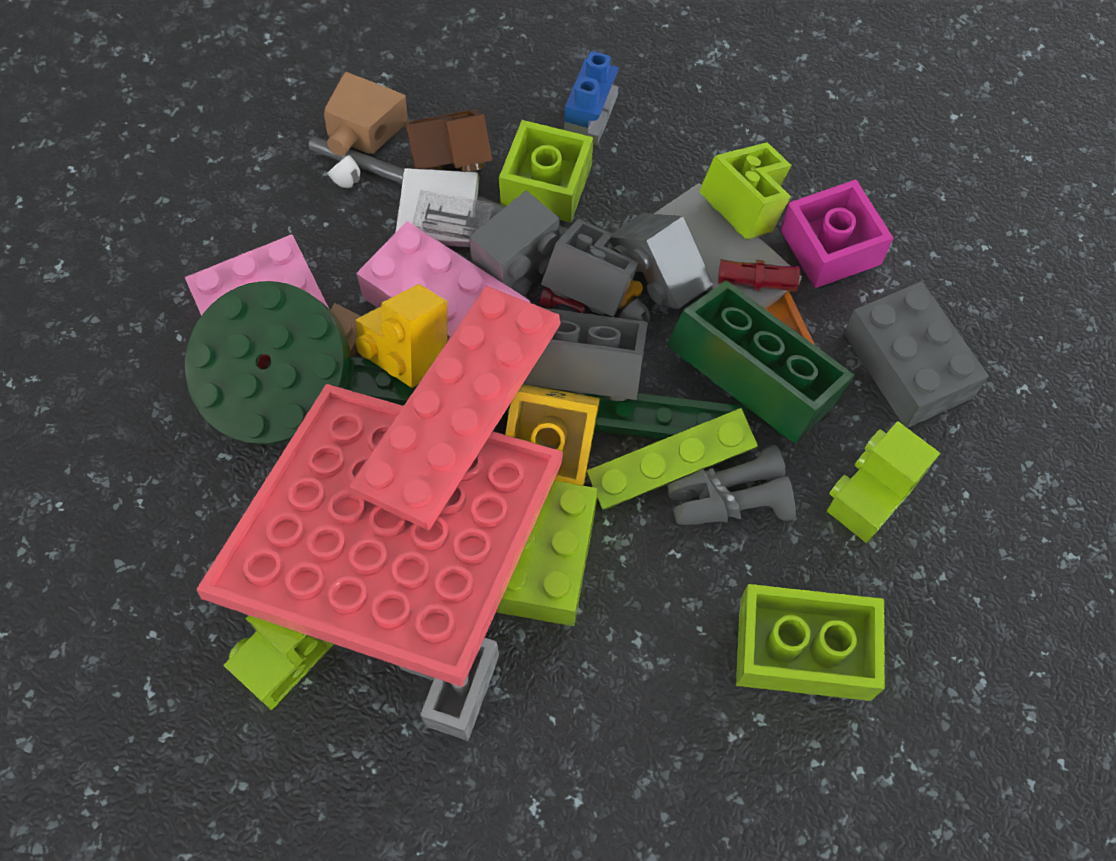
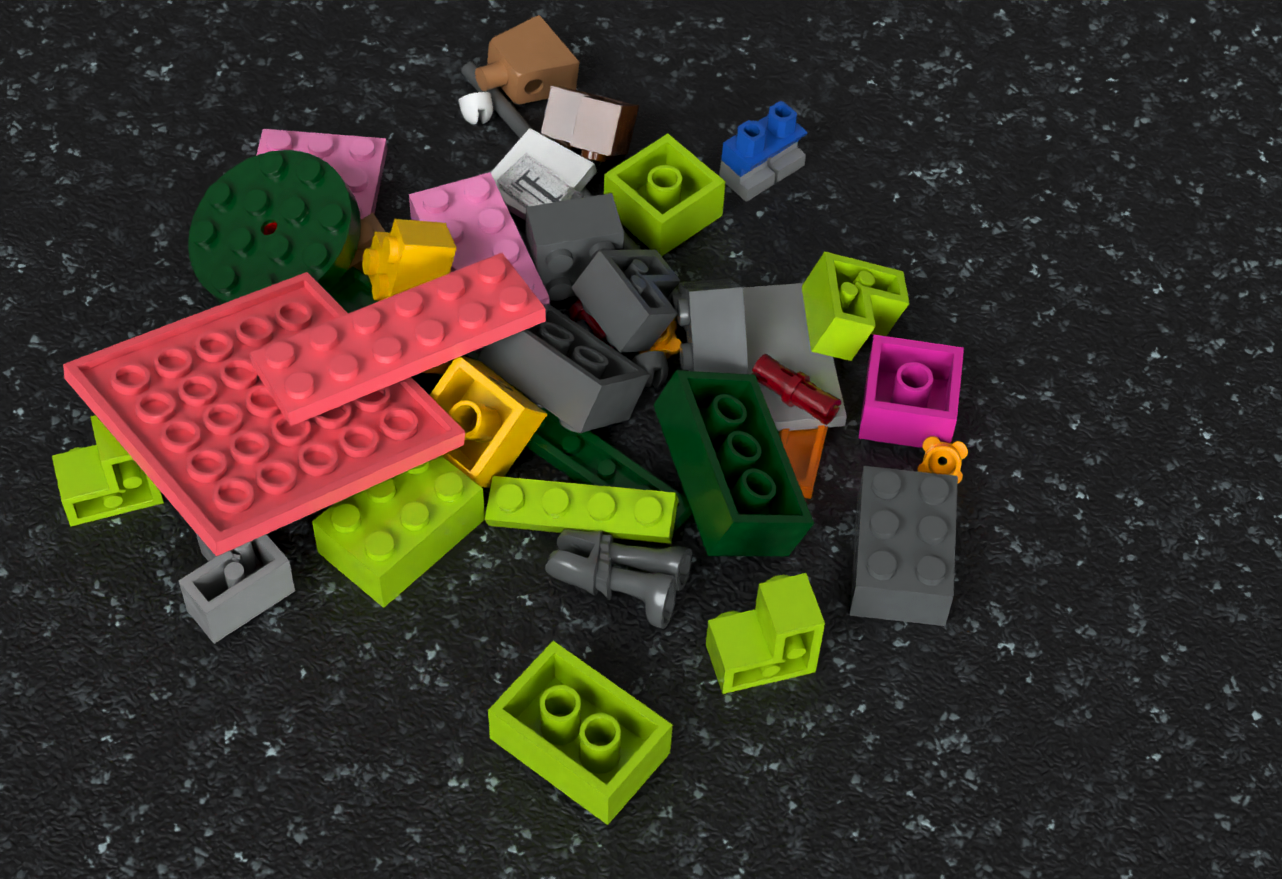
camera: 30 degrees right, 10 degrees down
none -> light orange plate [918,436,968,484]

